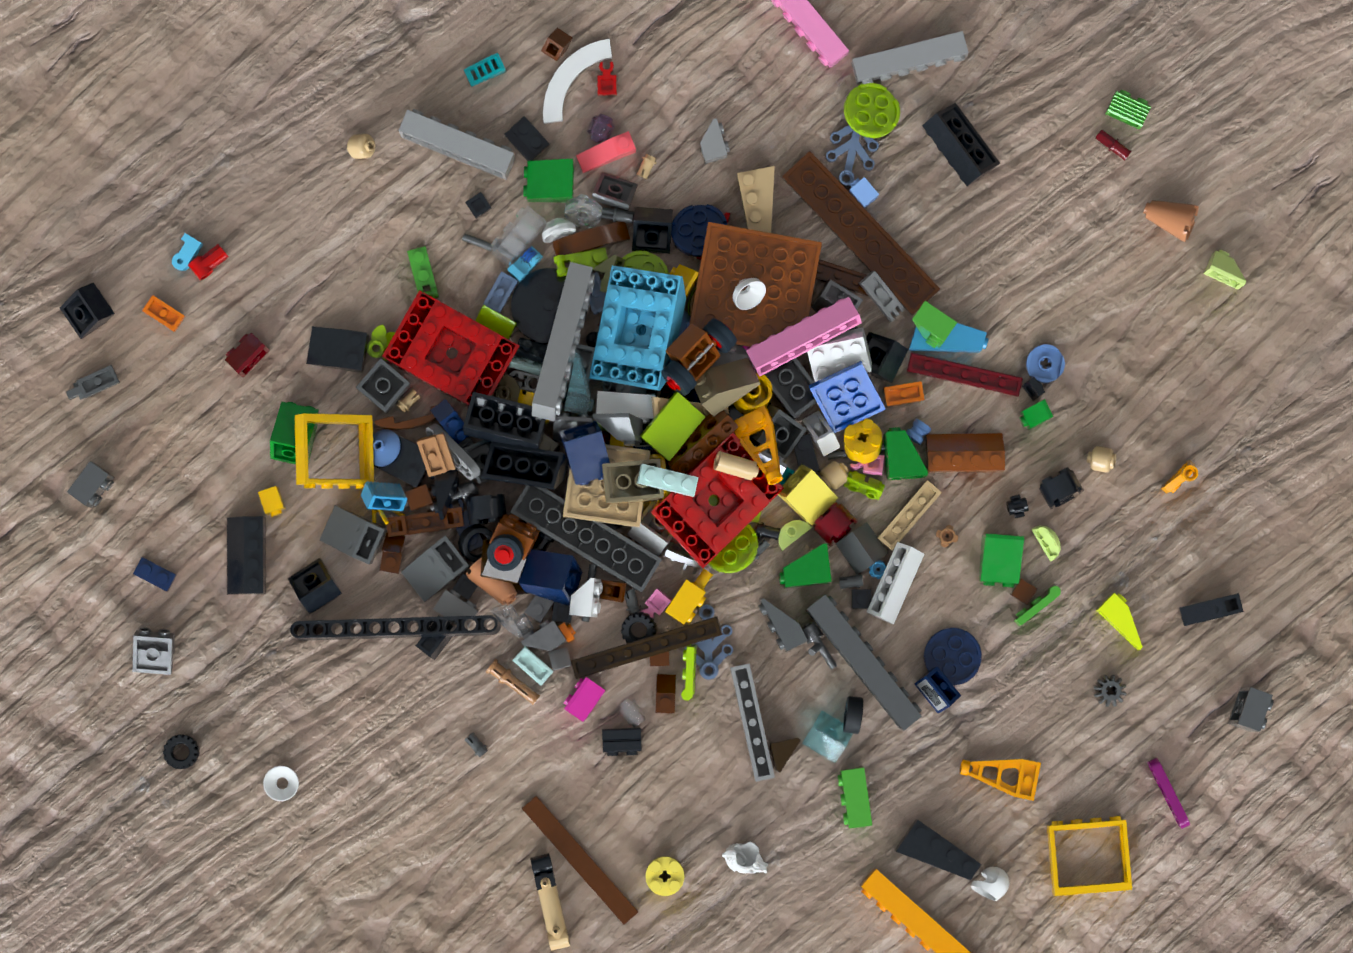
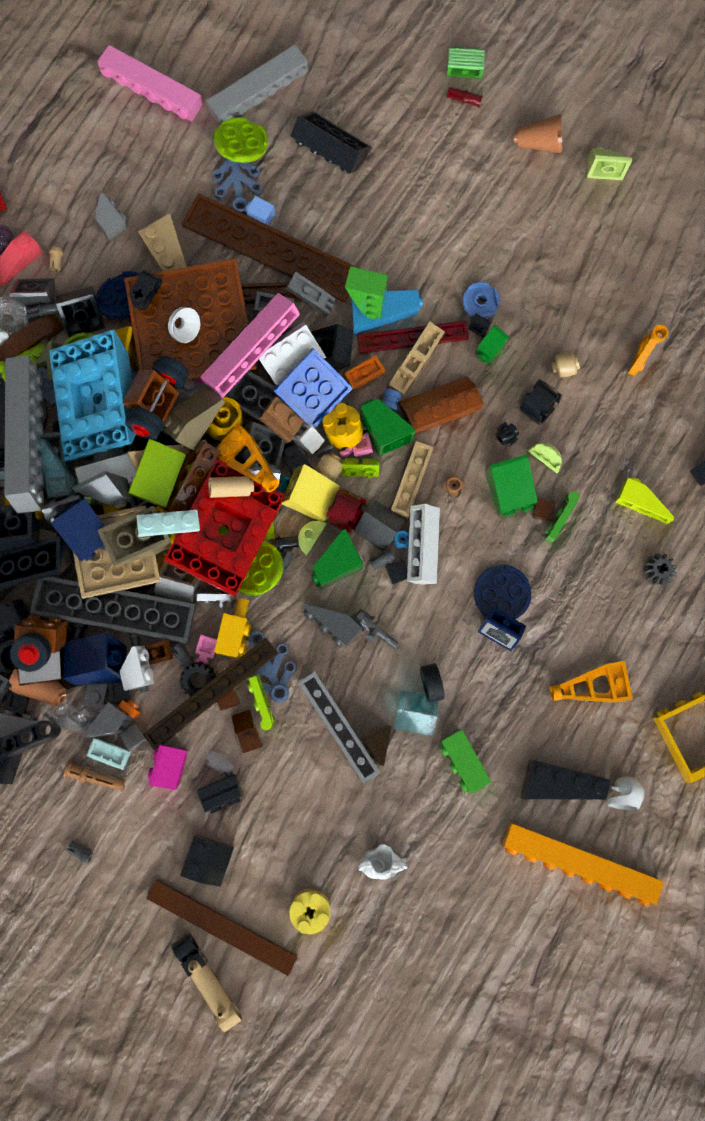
camera: 20 degrees left, 5 degrees down
dark grey brick [806,595,922,731] -> none
none -> black piece [129,270,162,310]
none -> black slope [180,834,234,887]
none -> medium nougat plate [259,396,305,443]
none -> tan slope [387,322,445,397]

